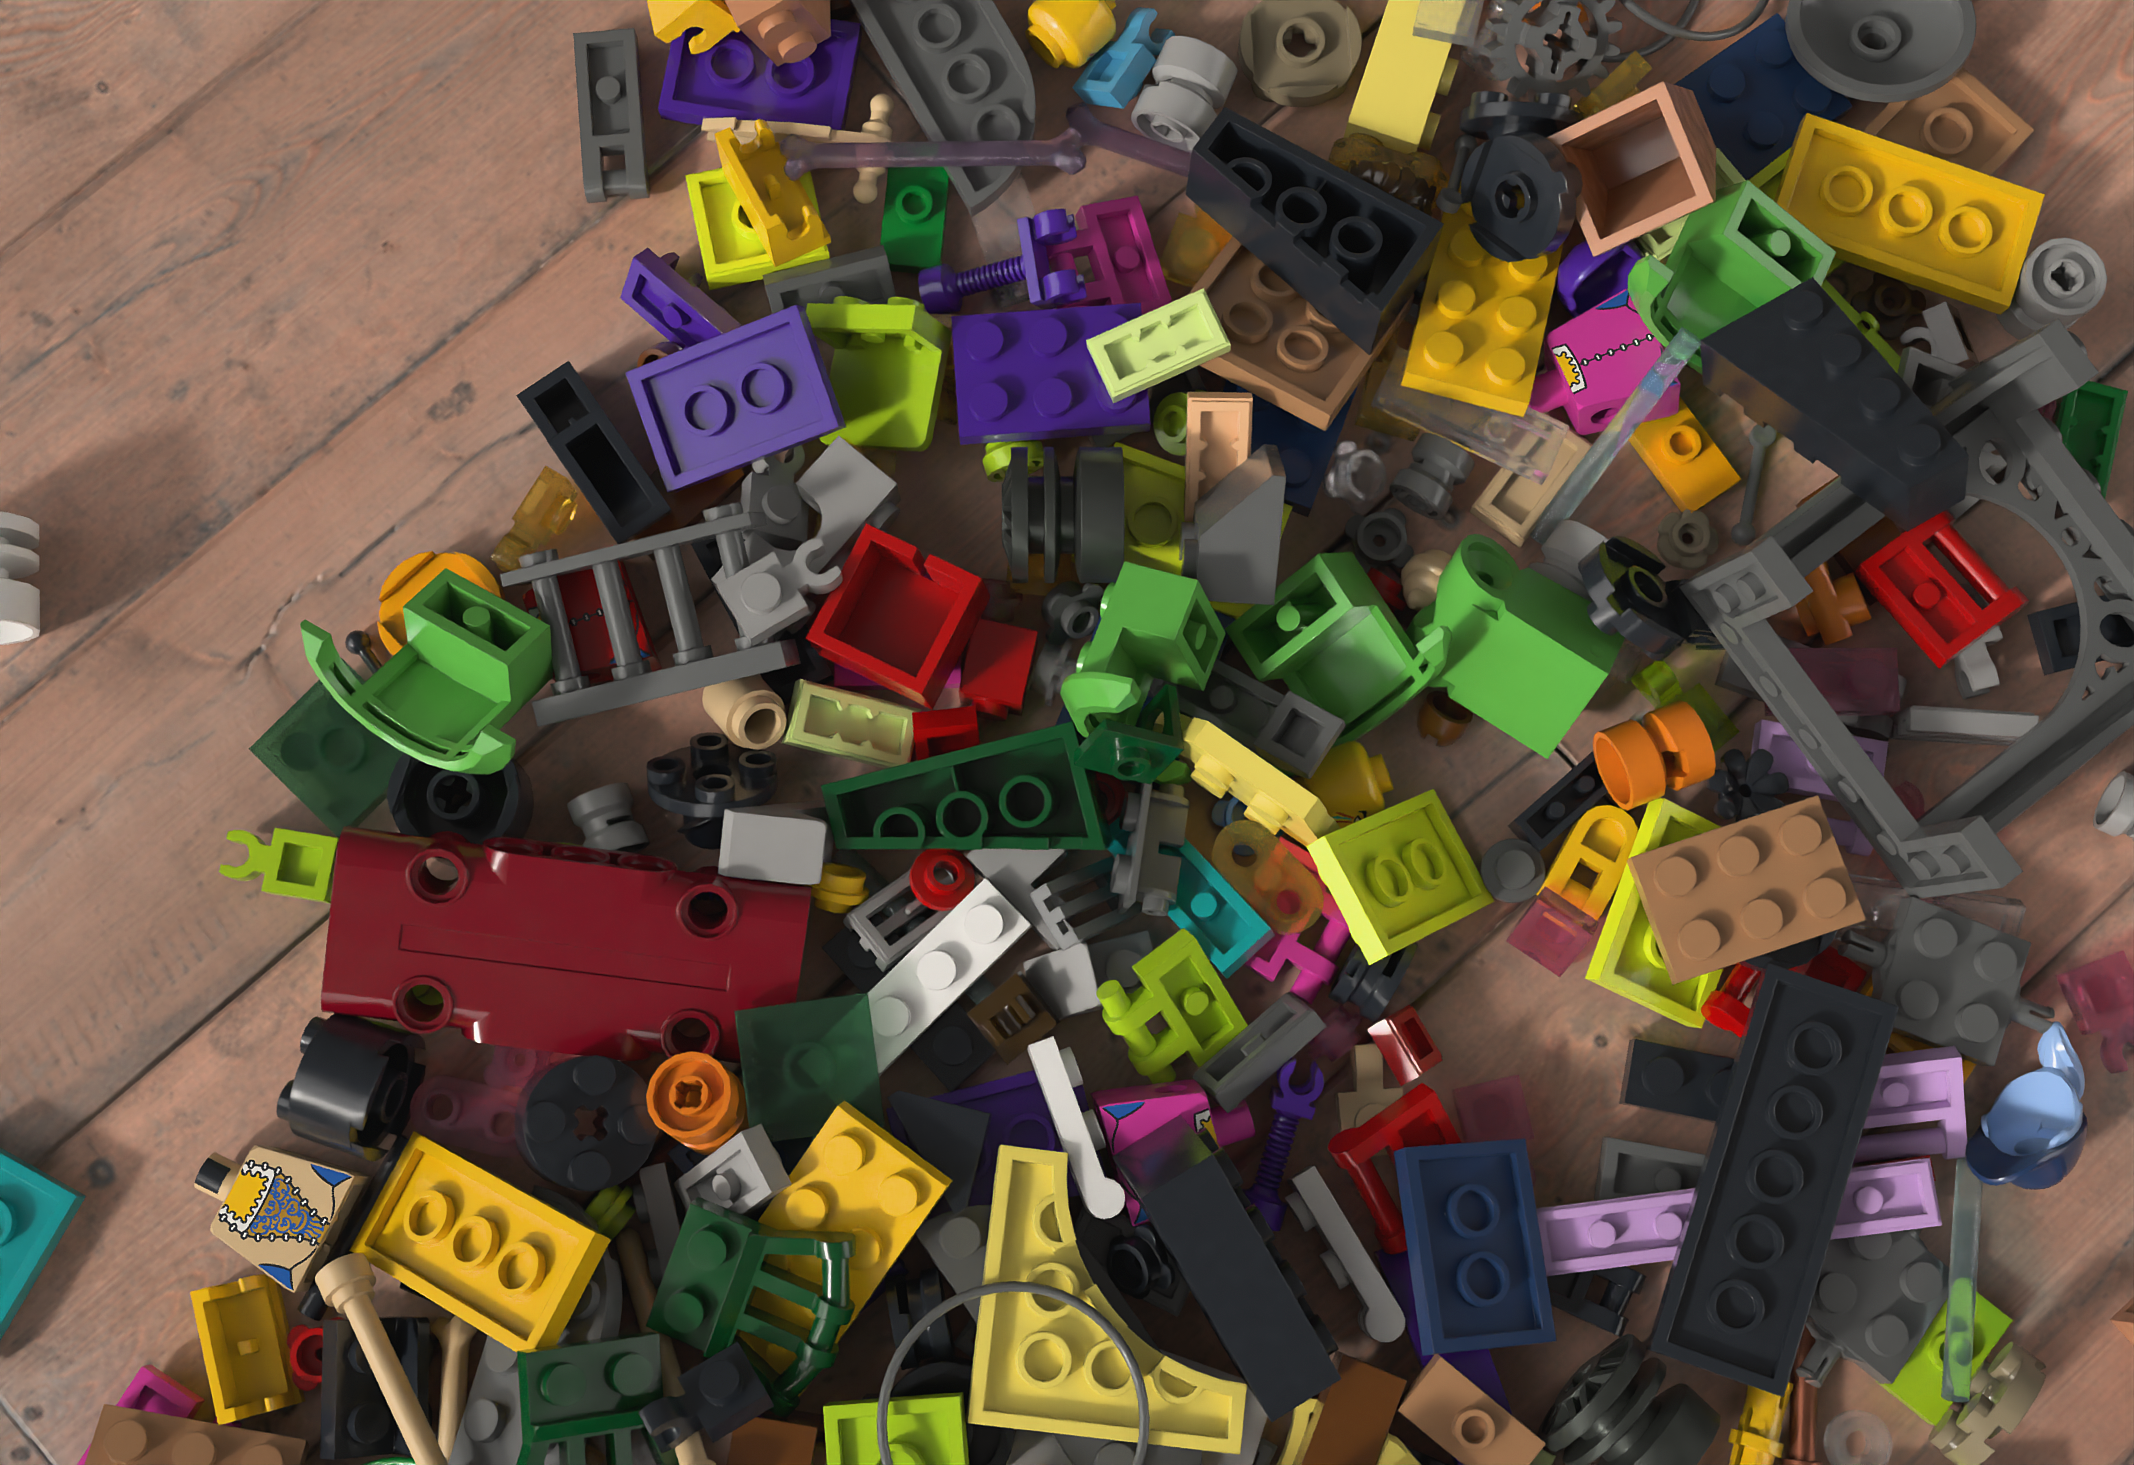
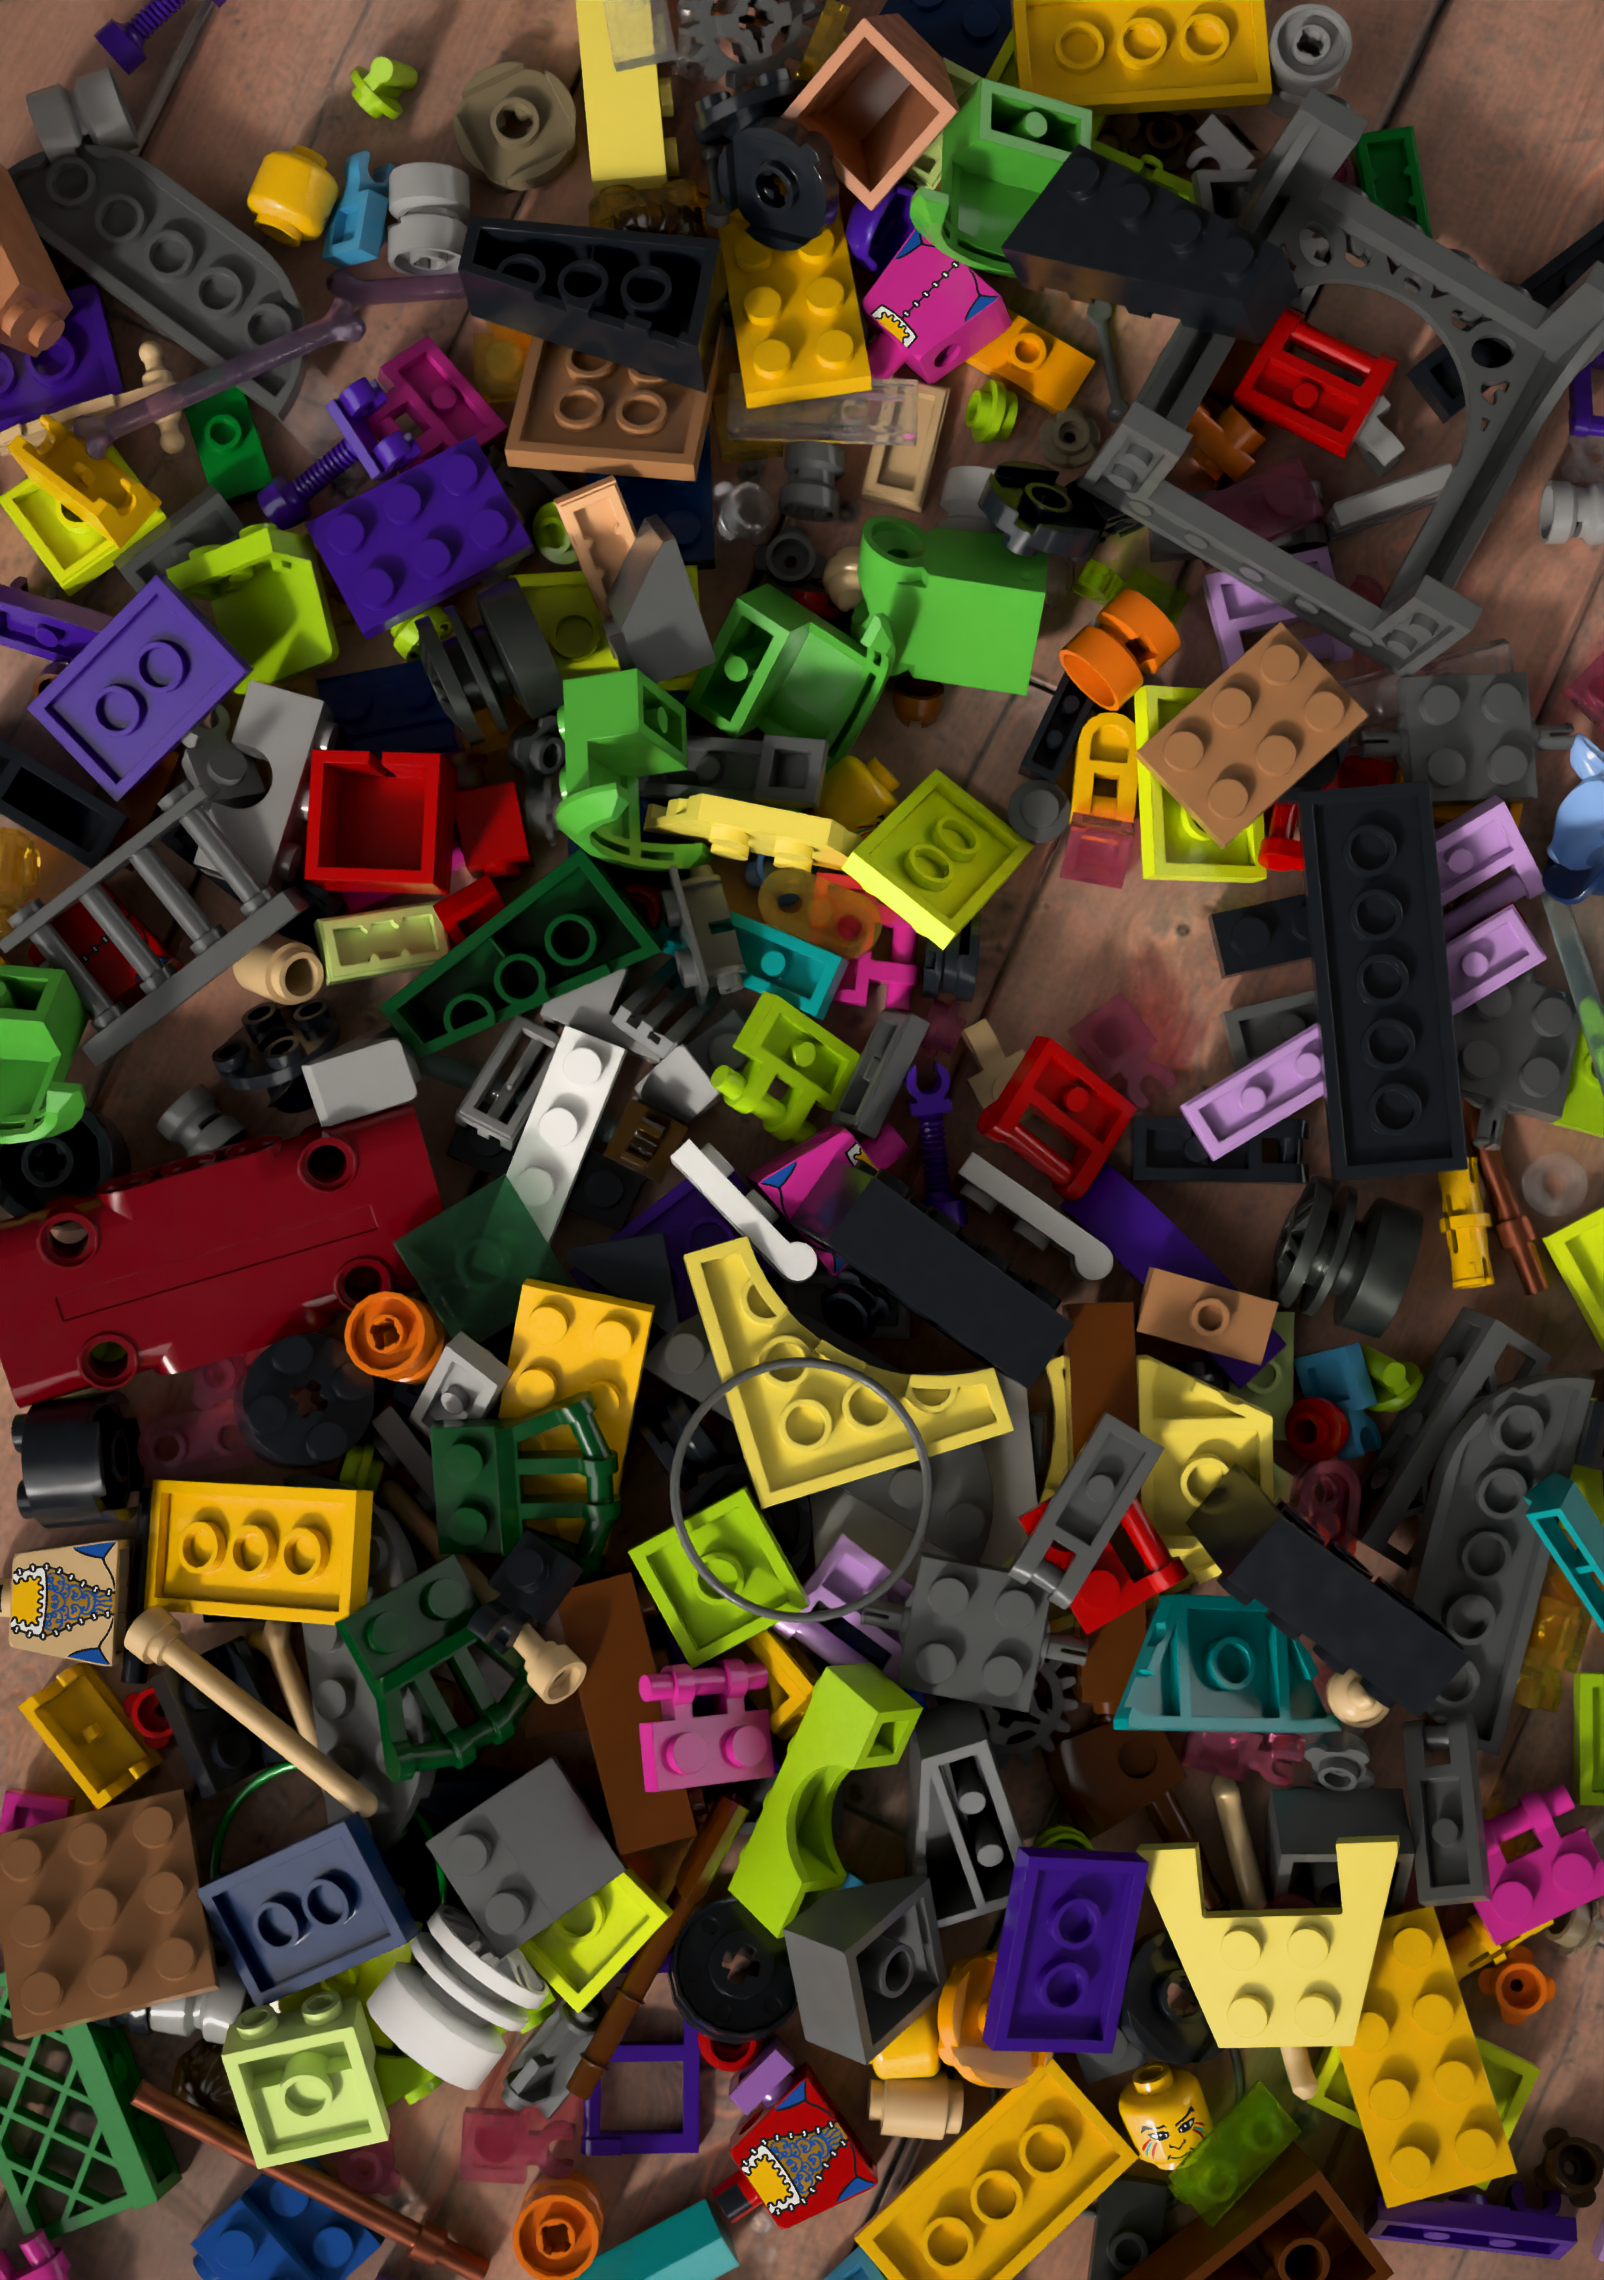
camera: 20 degrees left, 5 degrees up
light grey plate [717,538,843,646] -> none
yellow plate [805,862,870,913] -> none
red plate [909,849,975,911] -> none
dark green bracket [1073,684,1184,785] -> none
yellowish green plate [1086,288,1231,403] -> none
red tile [1367,1004,1443,1086] -> none
dark blue plate [1394,1138,1557,1356] -> none
clear light blue bar [1530,327,1701,545] -> none
black plant [1707,749,1789,822] -> none
none -> plate [316,660,459,761]
none -> lime plate [965,380,1018,445]

